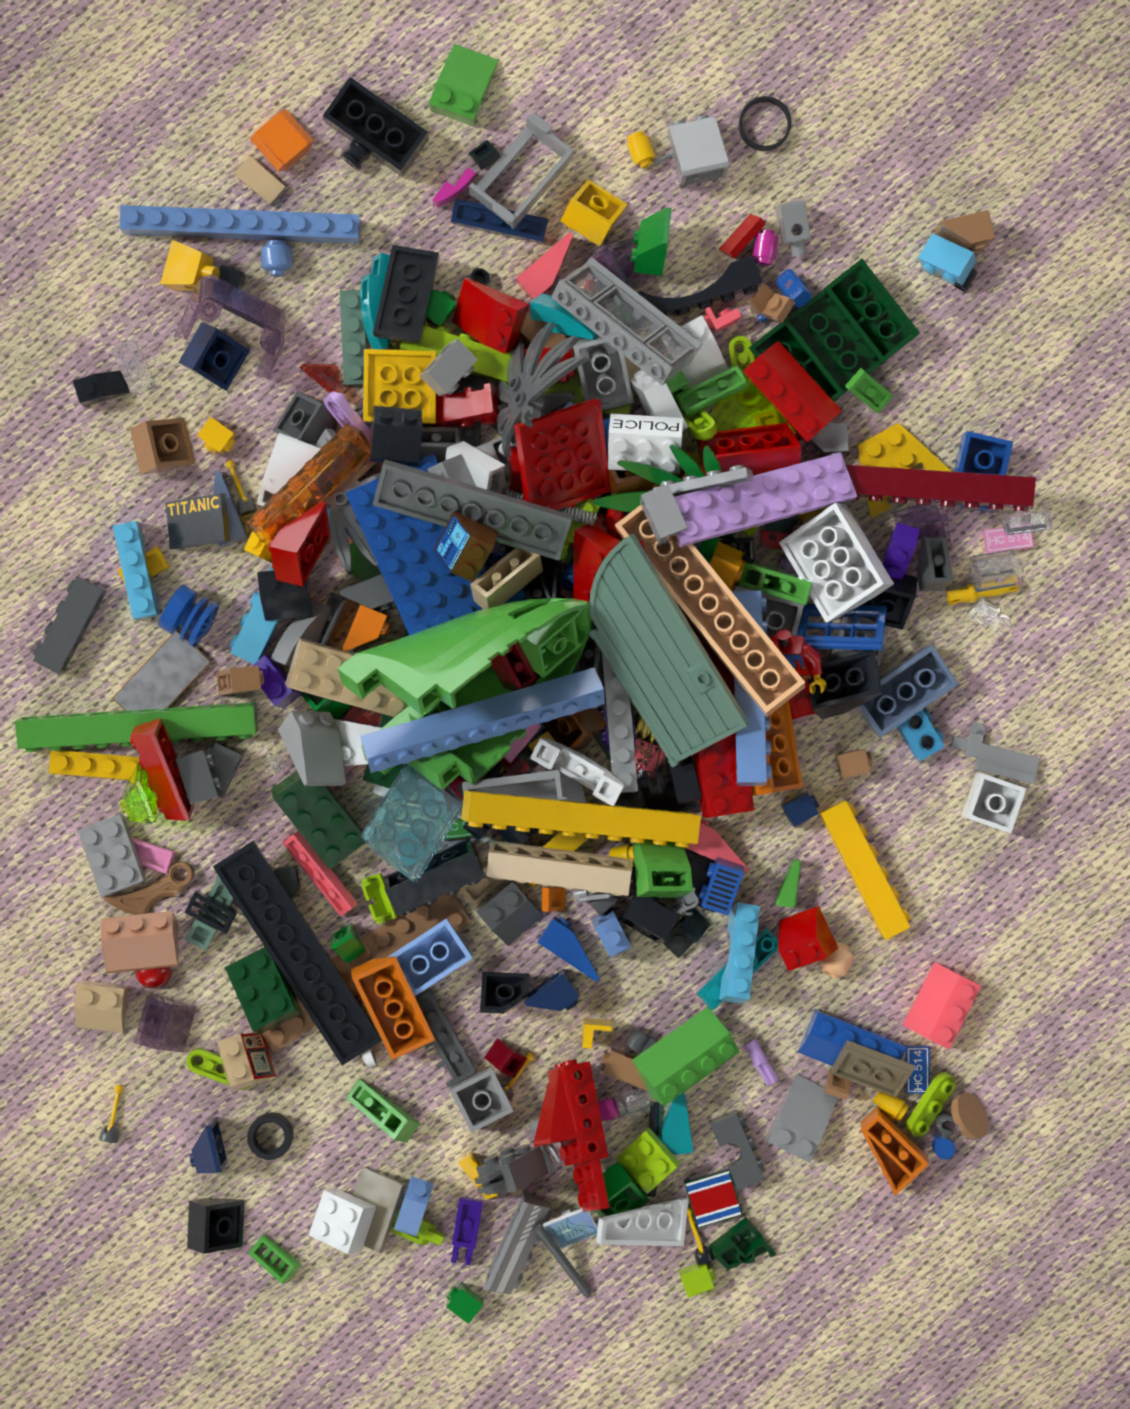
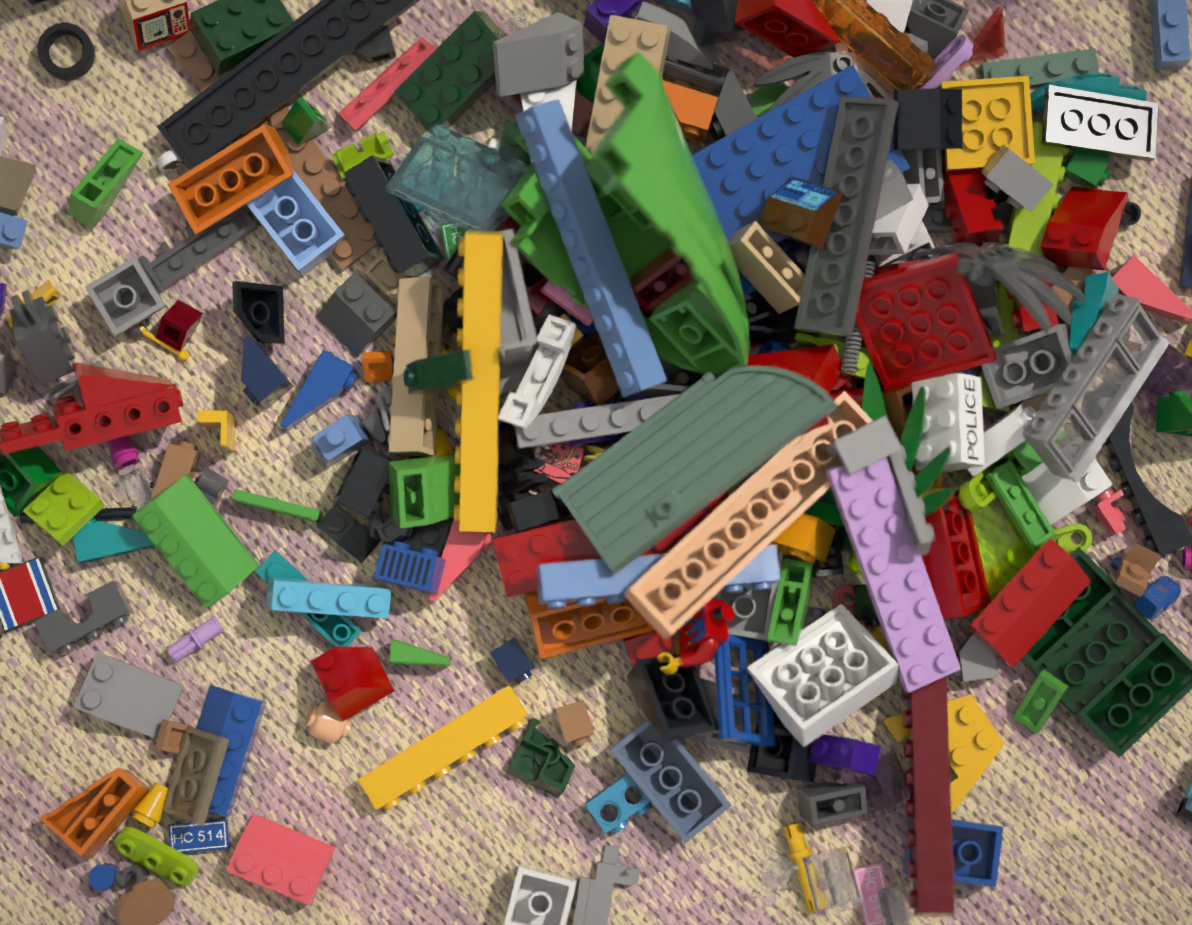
camera: 85 degrees right, 5 degrees down
none -> bright green tile [232,489,323,523]
none -> dark green slope [403,349,473,394]
none -> dark green slope [506,717,575,798]

